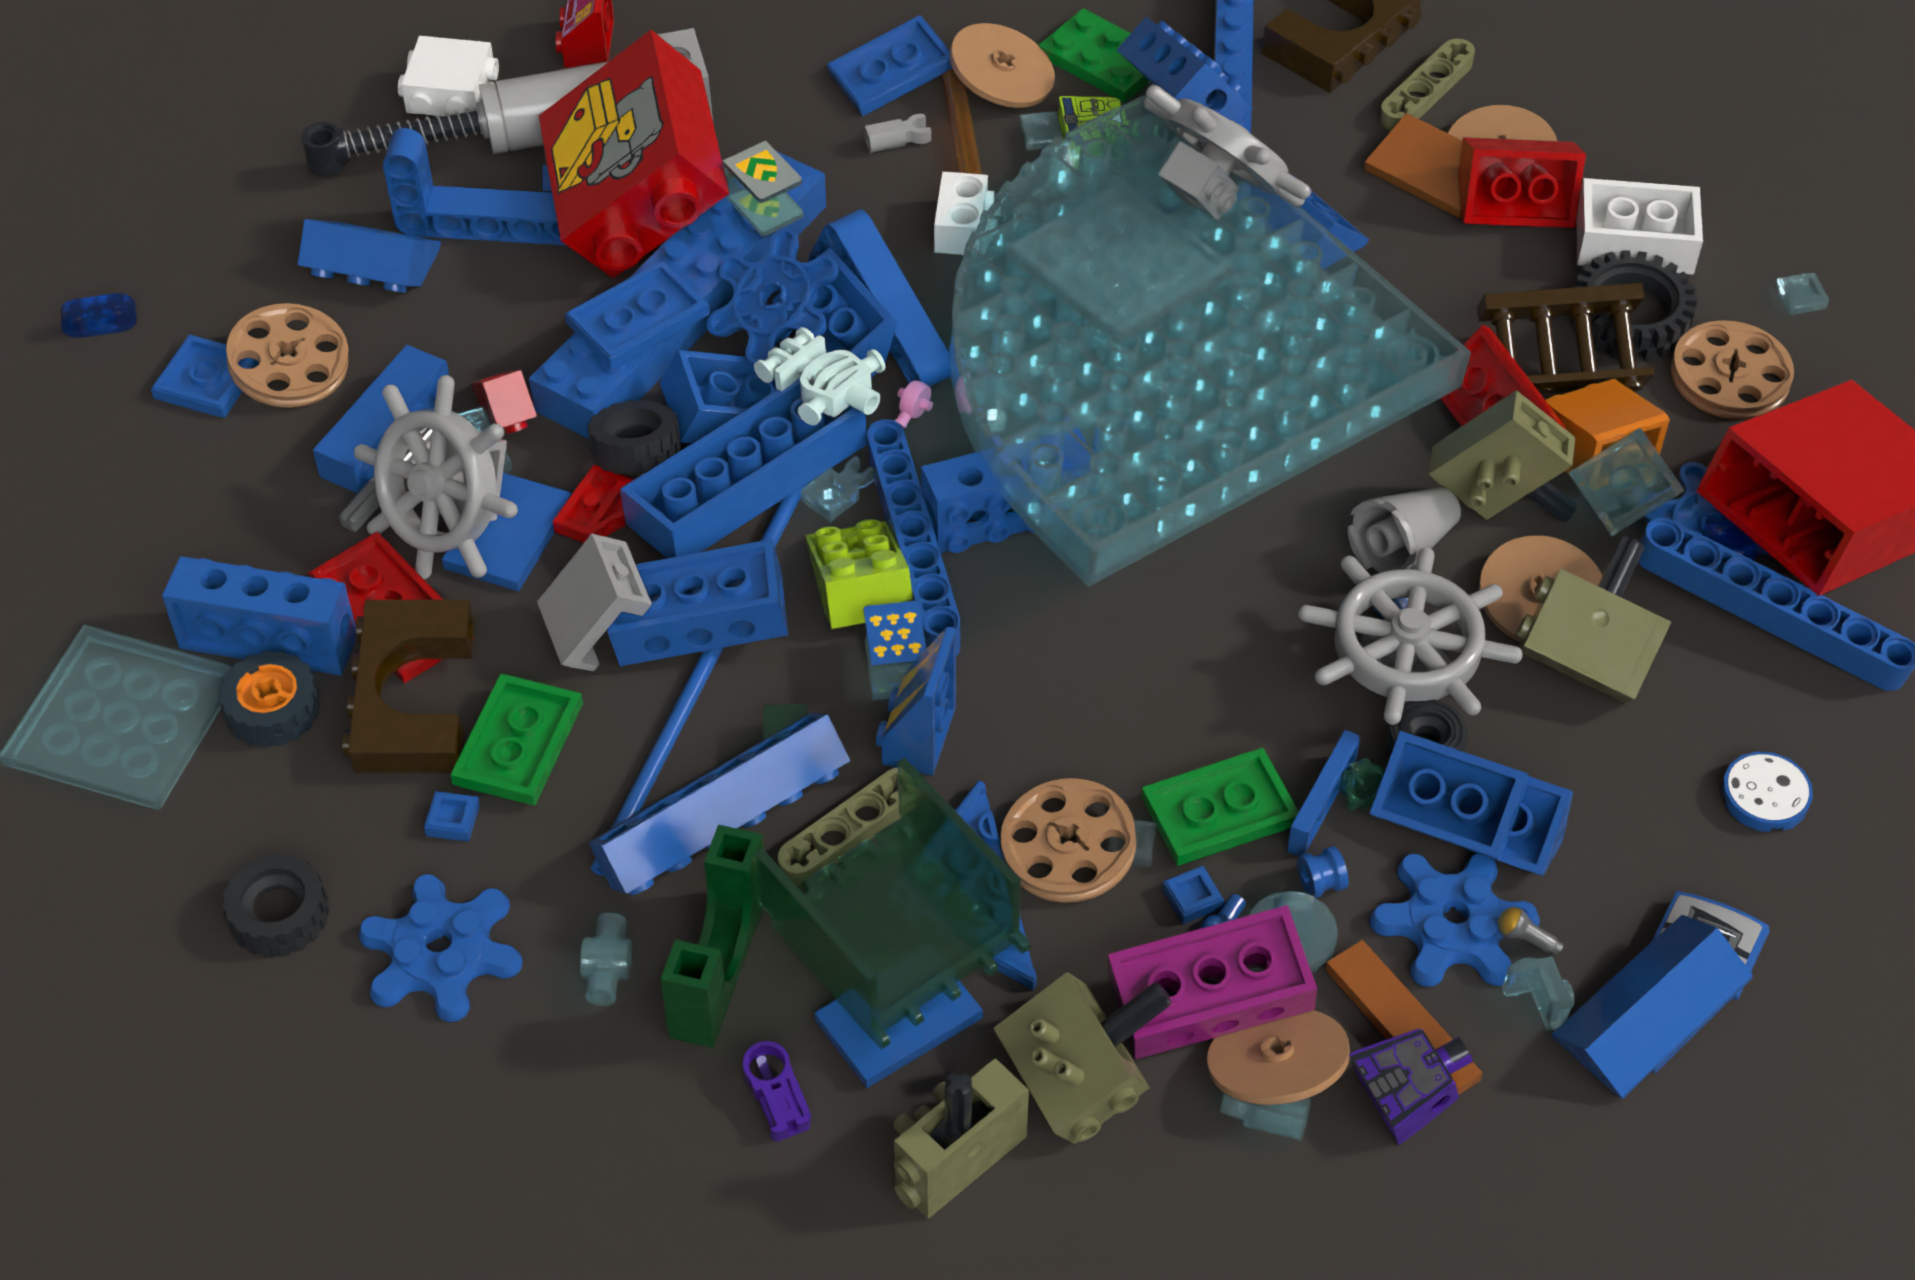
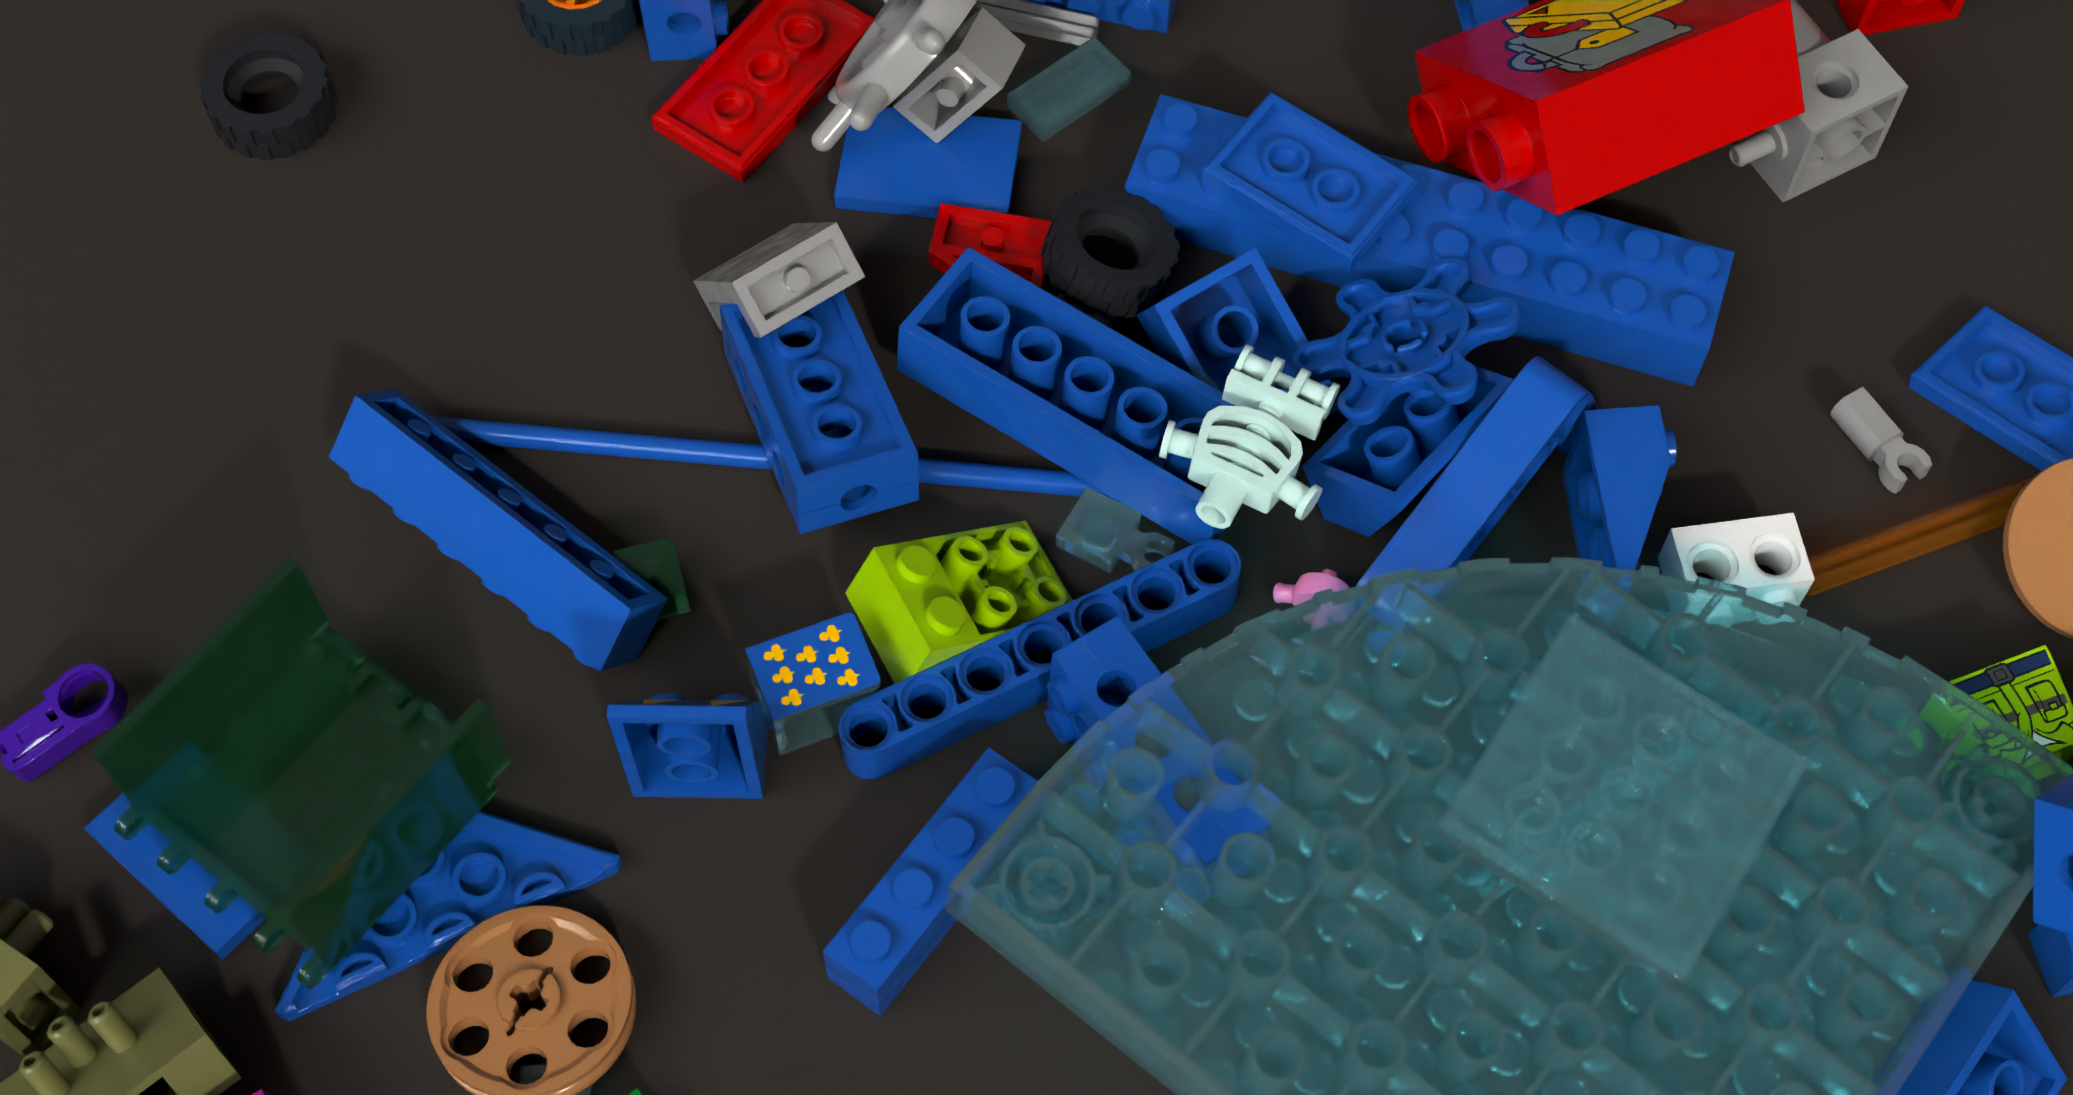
camera: 75 degrees right, 10 degrees up
dark brown arch [343,600,475,773] -> none
blue plate [358,874,523,1022] -> none
blue tile [424,791,480,842] -> none
green plate [451,673,583,806] -> none
slope [471,370,537,434] -> none
clear light blue axle [580,913,632,1006] -> none
dark green arch [660,824,768,1048] -> none
piece [723,140,804,236] -> none
olive beam [778,767,921,886] -> none
clear light blue tile [1020,111,1063,150] -> none
light grey piece [1144,85,1311,221] -> none
none -> blue brick [822,747,1042,1017]
none -> blue slope [1561,405,1676,637]

